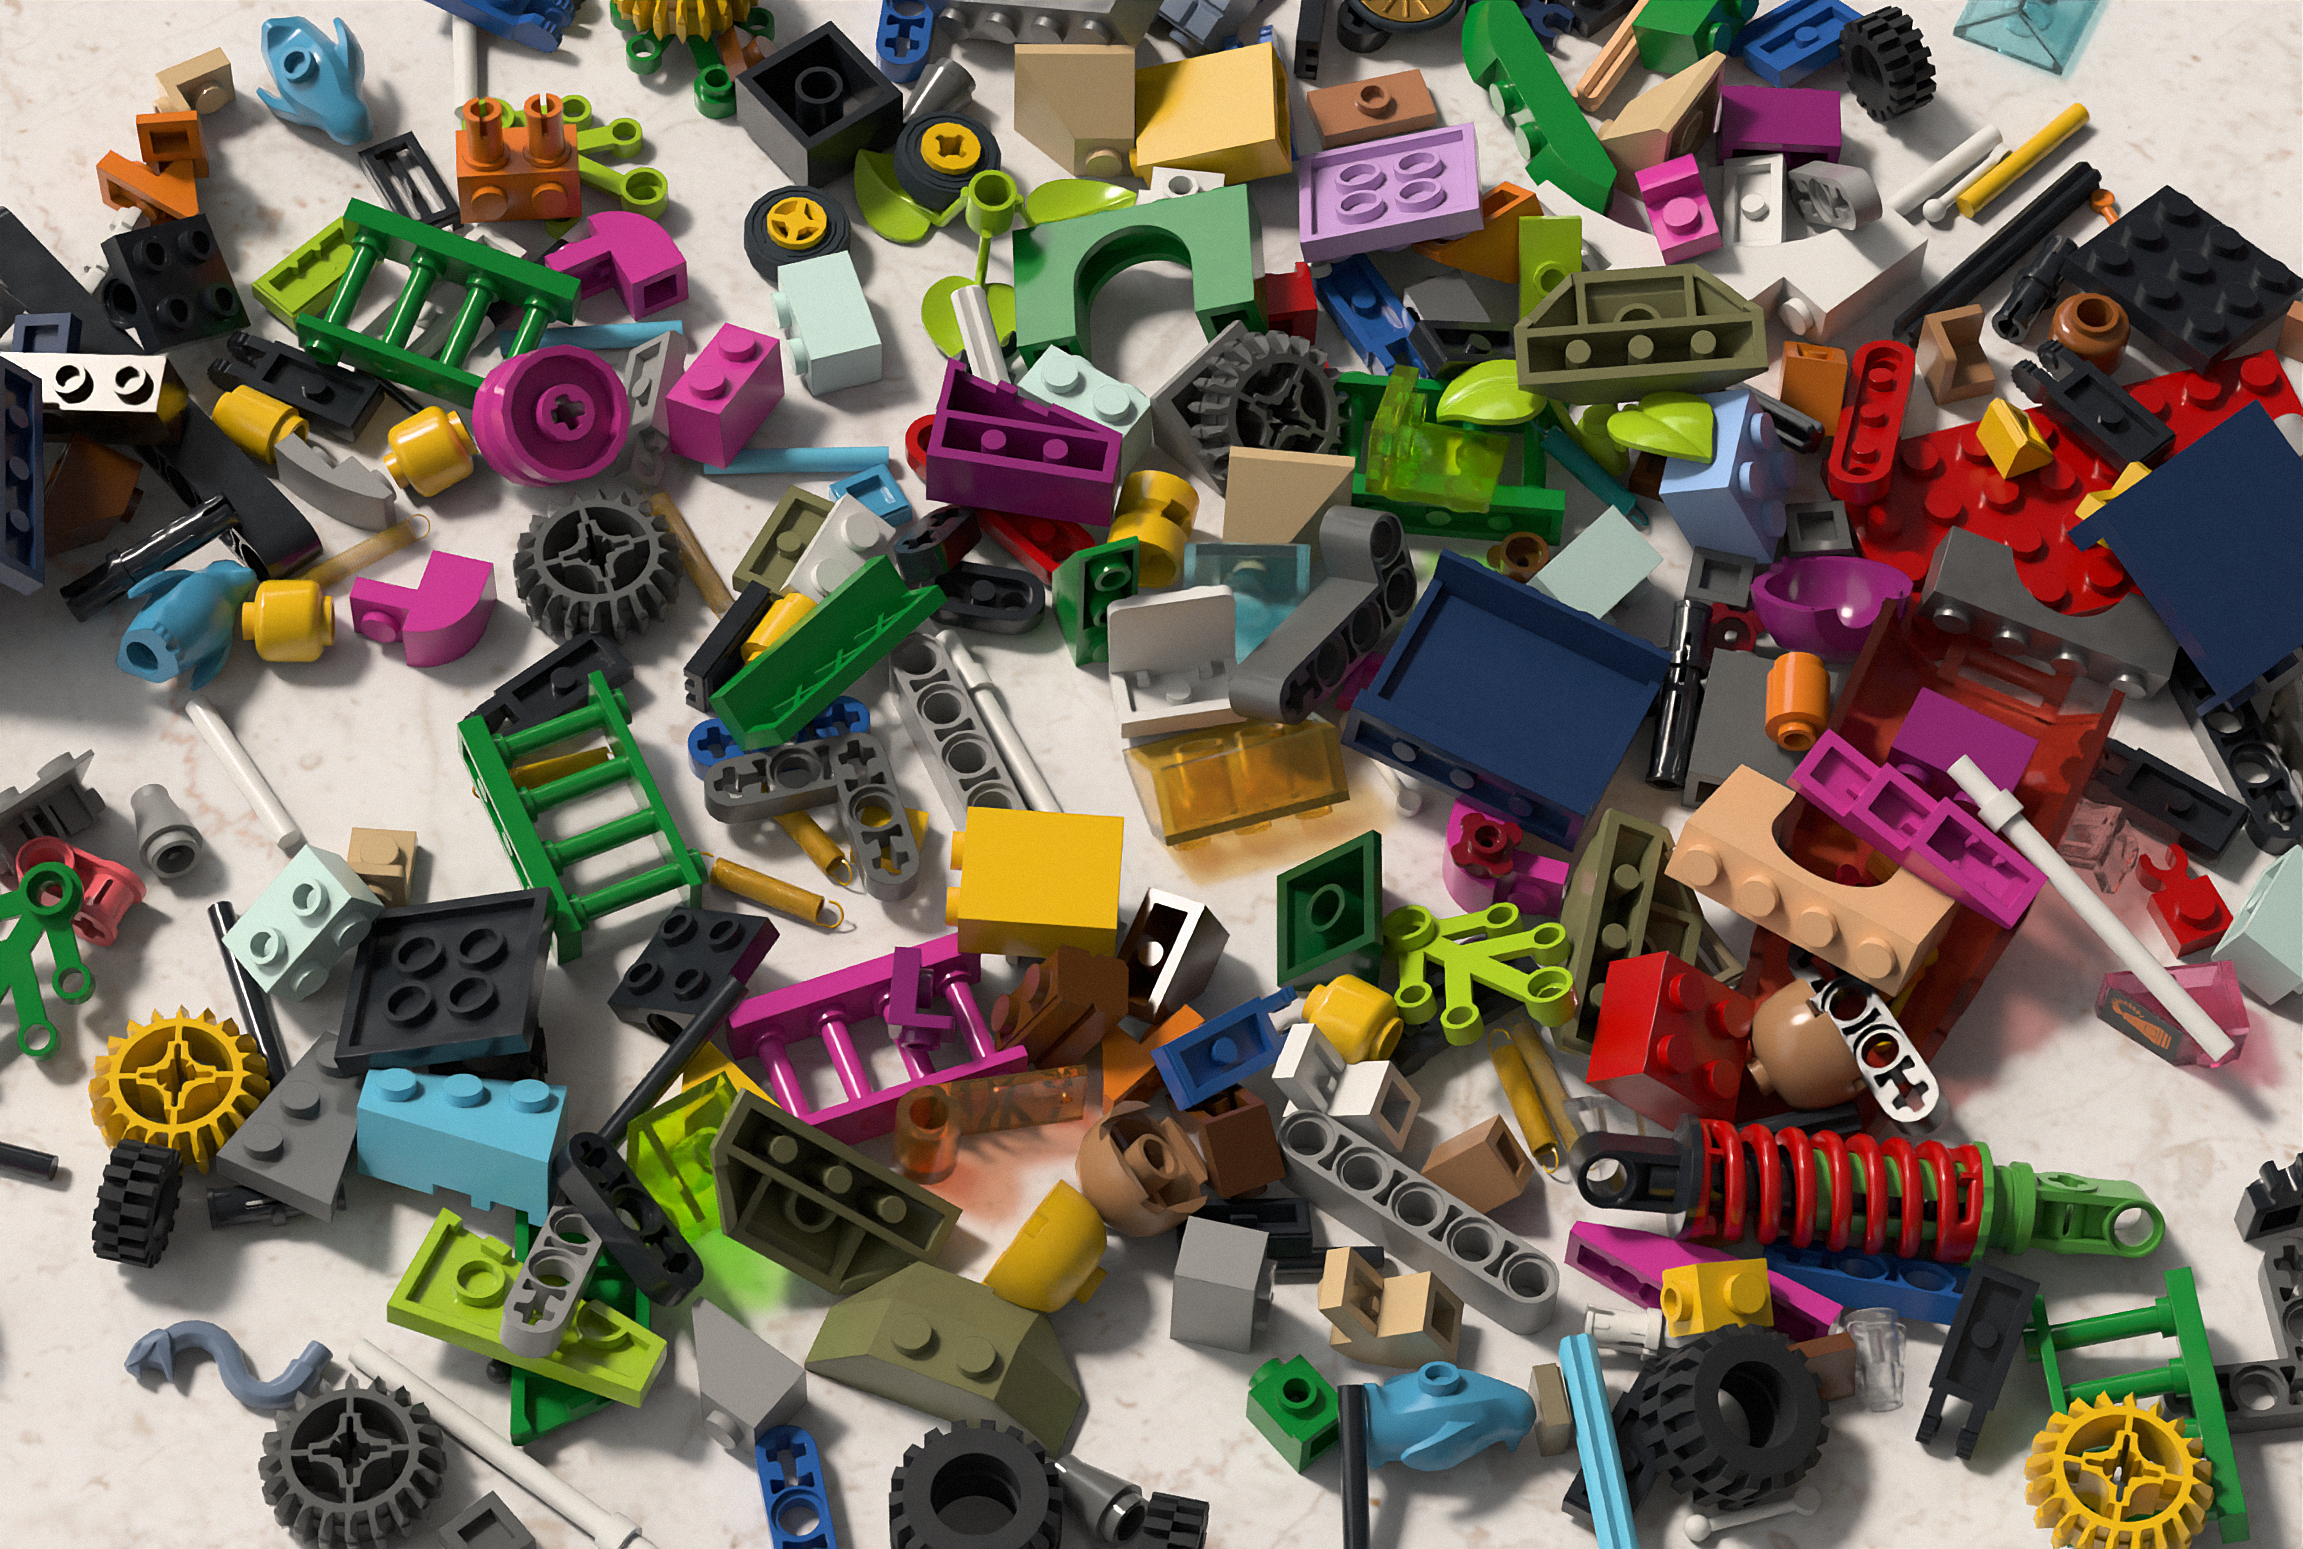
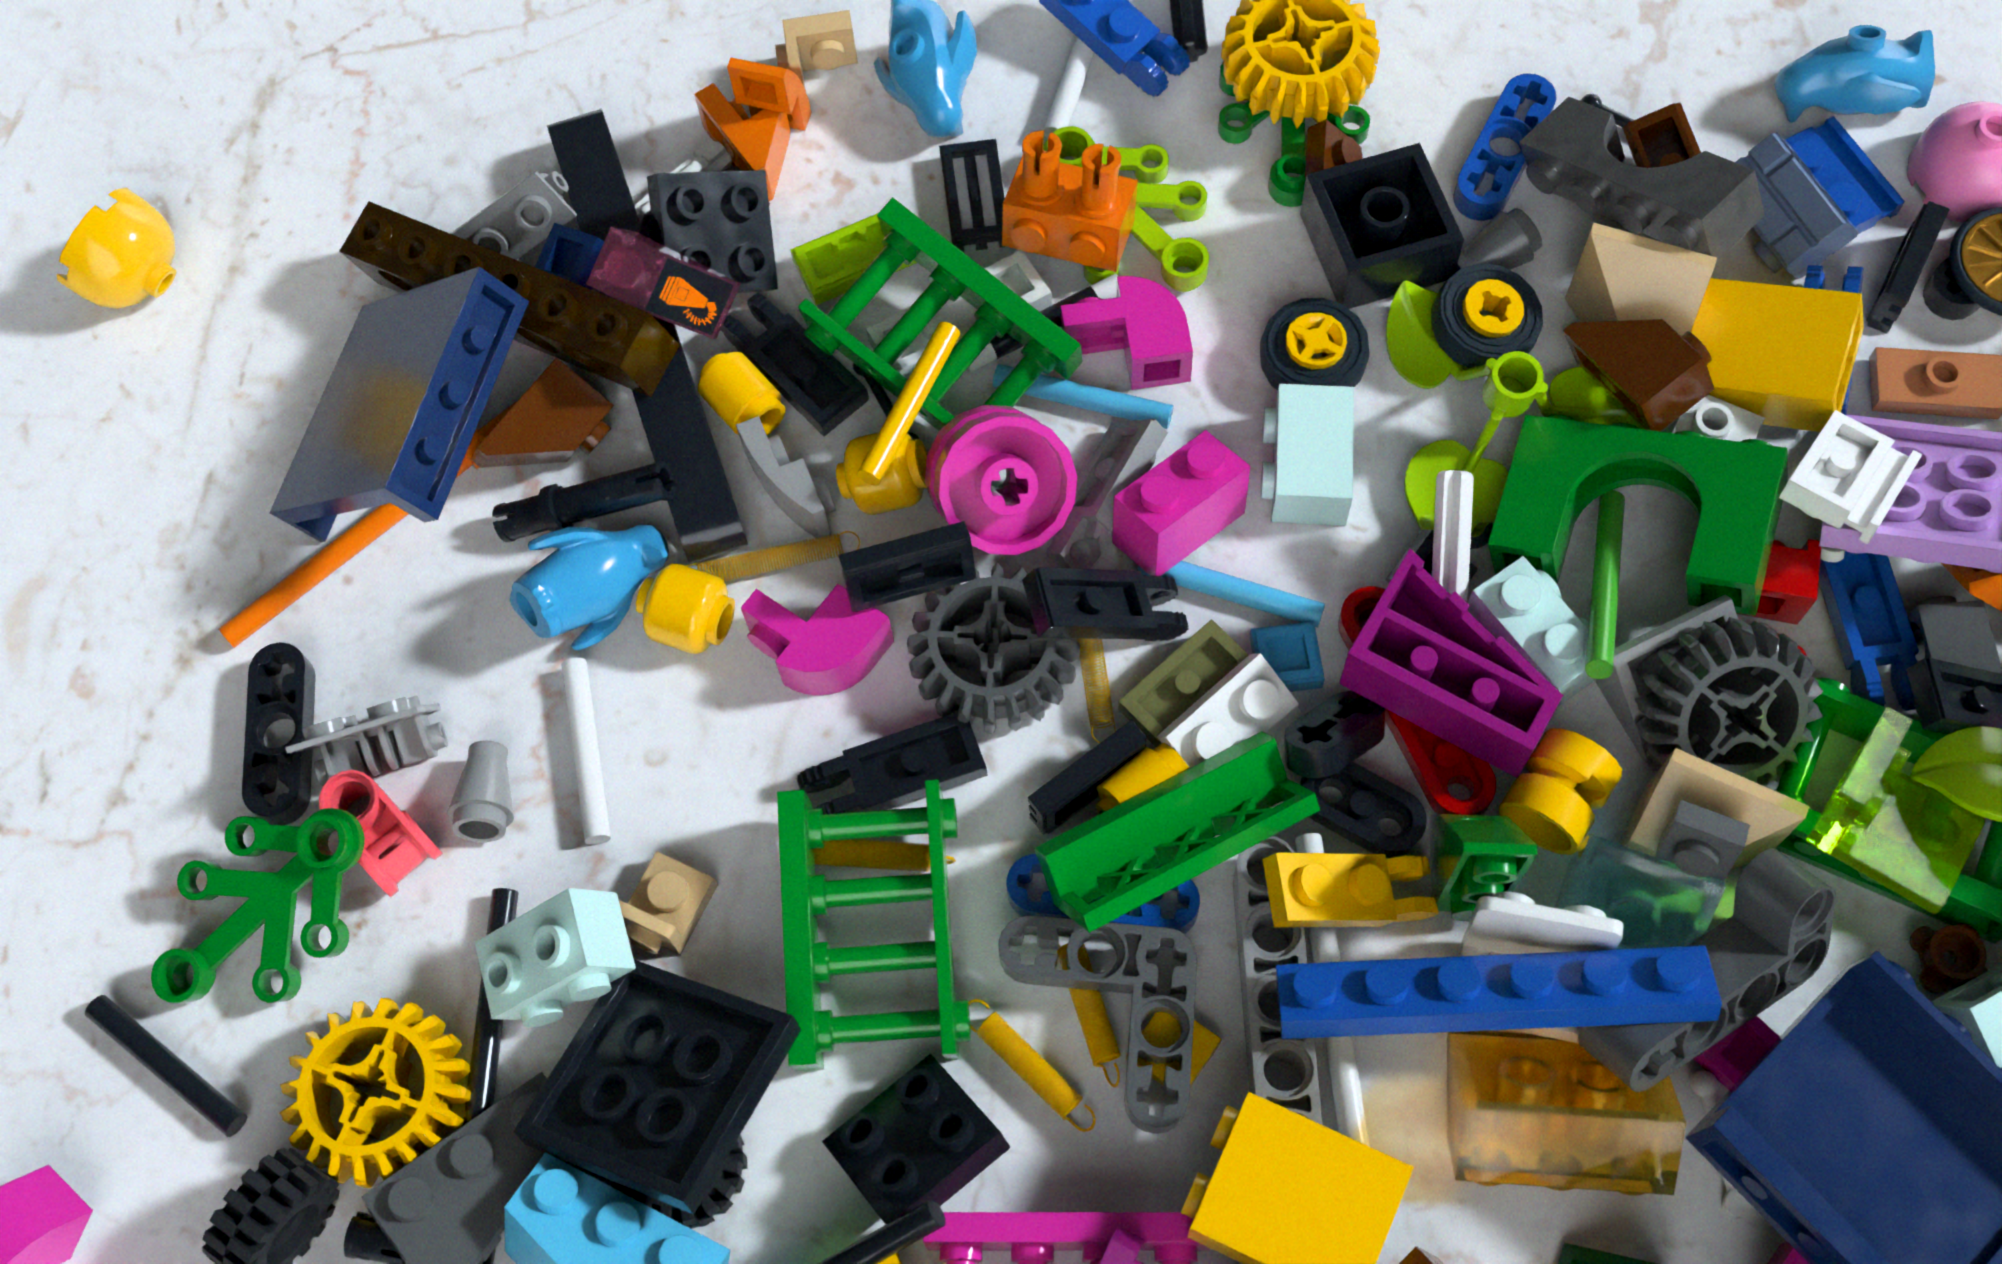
camera: 30 degrees right, 10 degrees up
none -> slope [586,227,741,339]
none -> black tile [838,521,976,612]
none -> yellow bar [857,321,960,486]
none -> black hinge [1022,567,1189,641]
none -> yellow hinge [1262,853,1439,927]
none -> blue plate [1276,945,1722,1039]
none -> reddish brown slope [1563,319,1715,432]
none -> bright green bar [1585,490,1625,679]
none -> dark grey plate [1654,800,1750,884]
none -> white plate [1779,410,1922,545]

